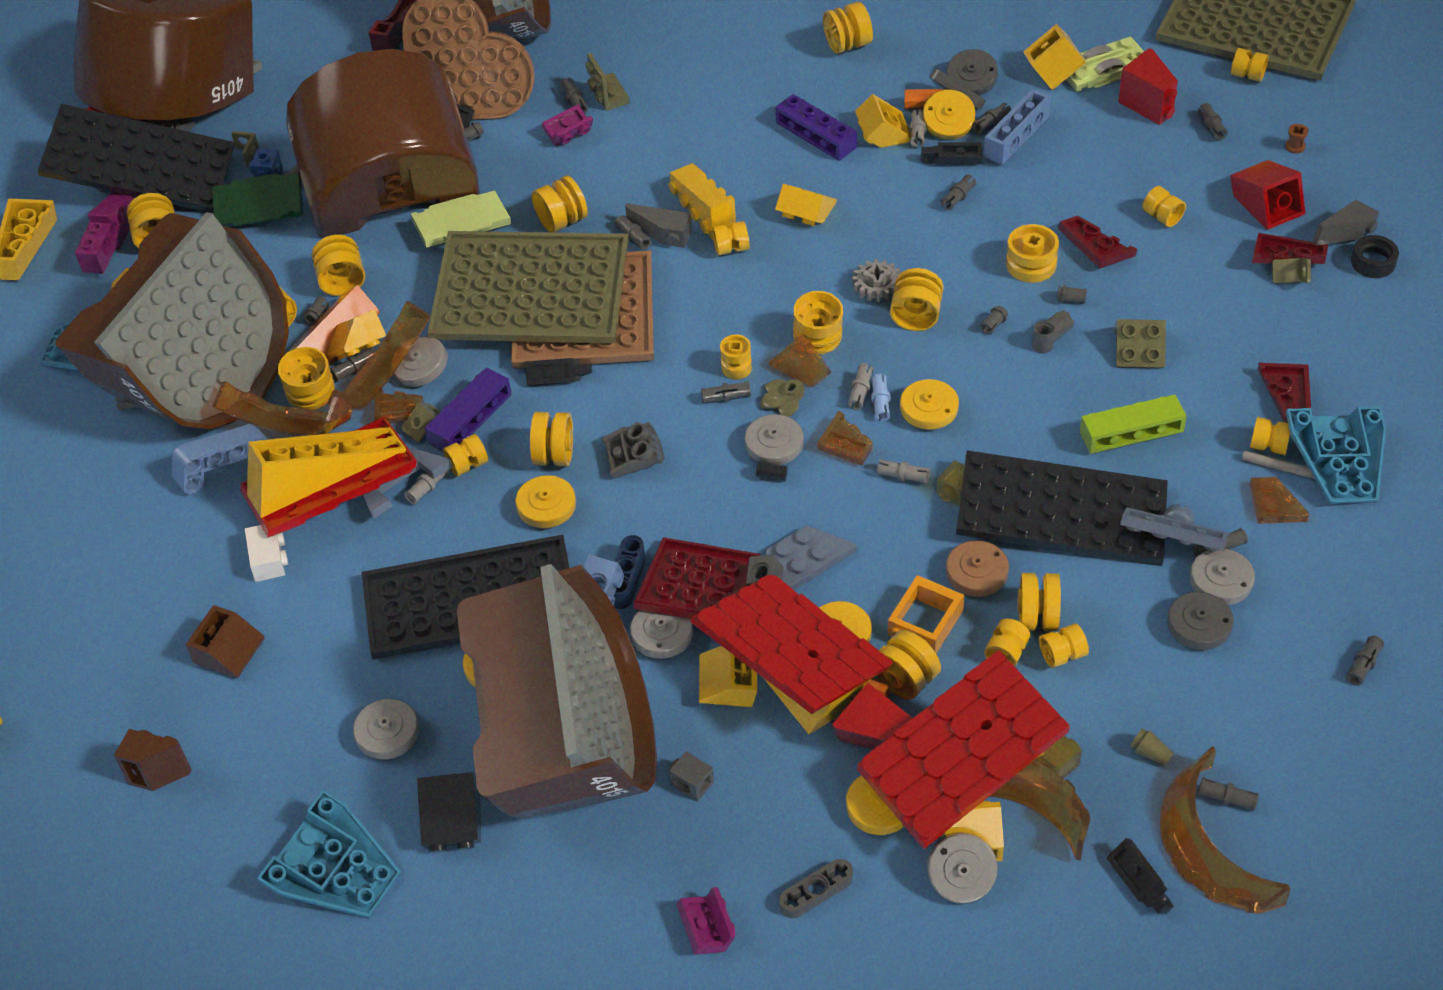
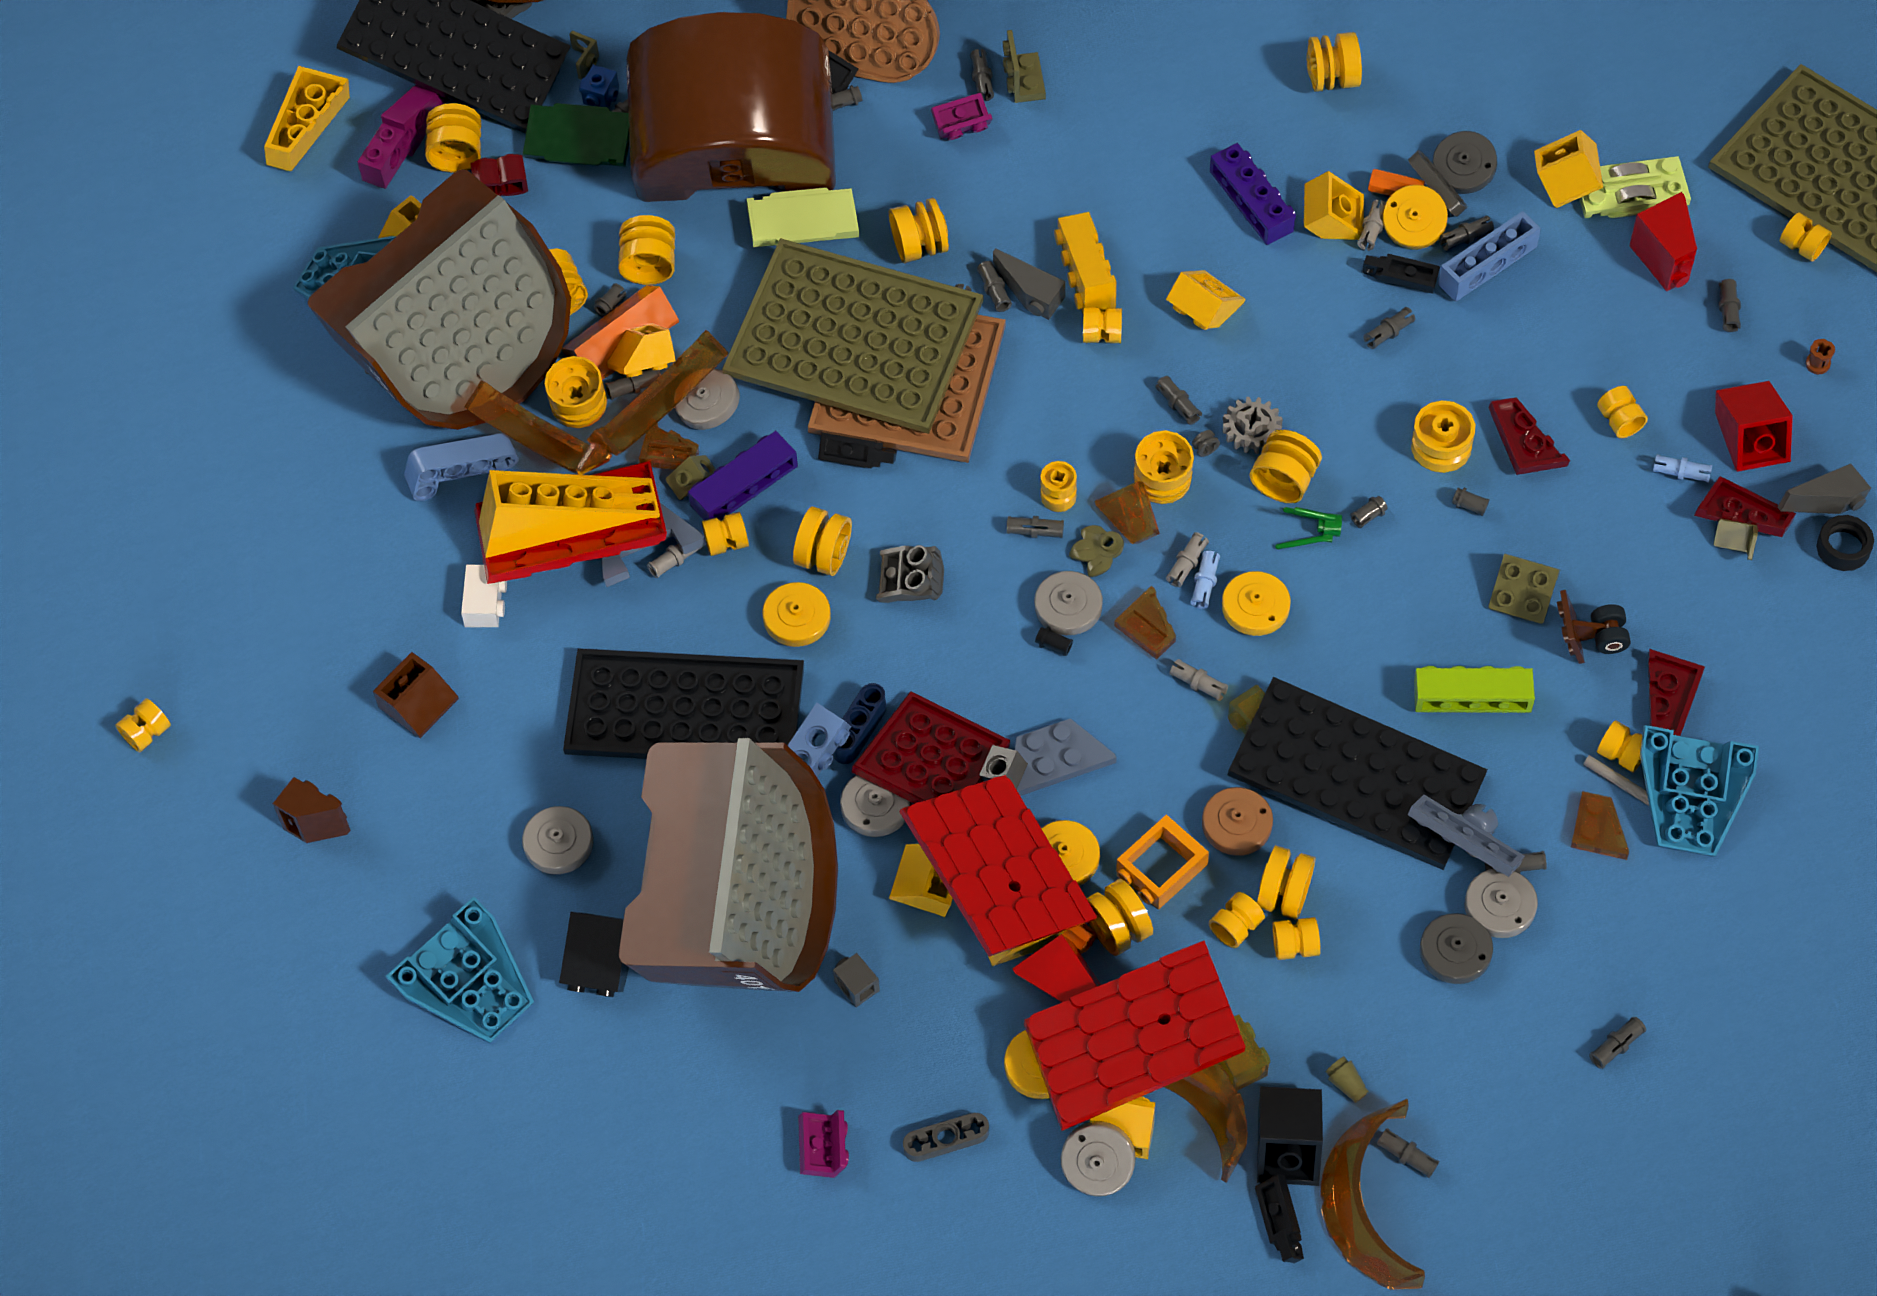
camera: 15 degrees right, 10 degrees up
dark grey piece [1032,310,1074,353] -> none
none -> dark grey pin [1155,376,1202,425]
none -> dark grey bush [1192,430,1220,457]
none -> black slope [1257,1086,1323,1186]
none -> green plant [1275,507,1342,549]
none -> plate [1557,589,1631,664]
none -> light blue pin [1653,454,1713,483]

